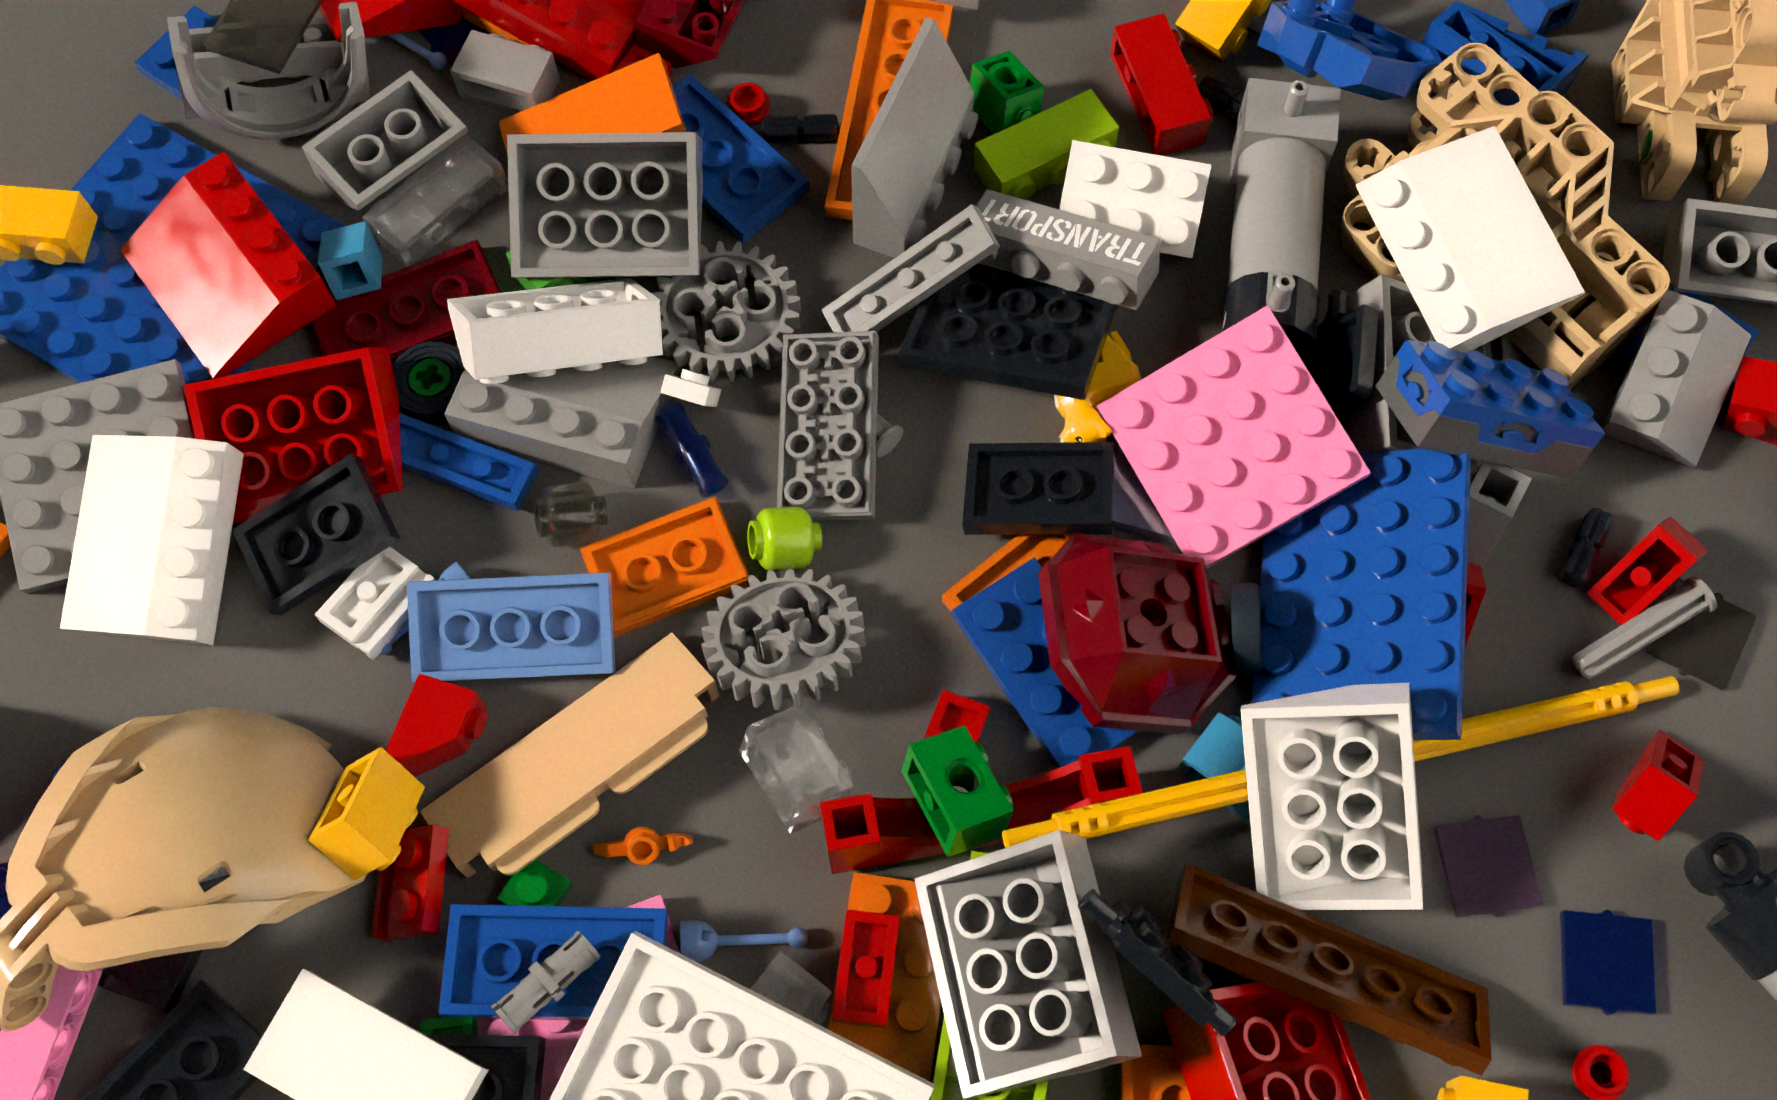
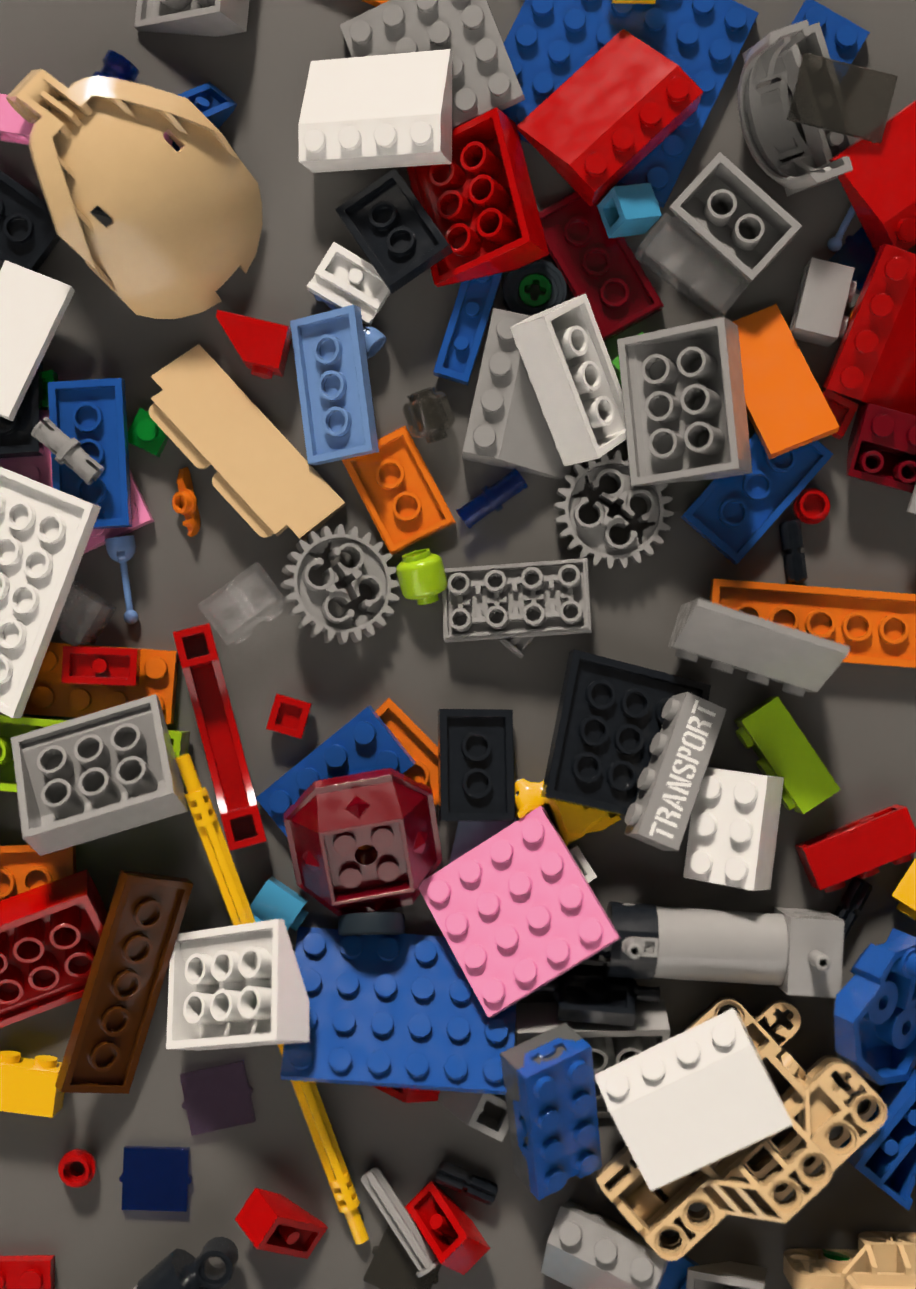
camera: 85 degrees right, 20 degrees up
yellow brick [308,747,425,880] -> none
red plate [371,824,449,942] -> none
white plate [660,369,722,407] -> none
light grey plate [821,204,1000,333] -> none
green brick [901,725,1014,857] -> none
green head [970,51,1044,134] -> none
black plate [1078,889,1237,1036] -> none

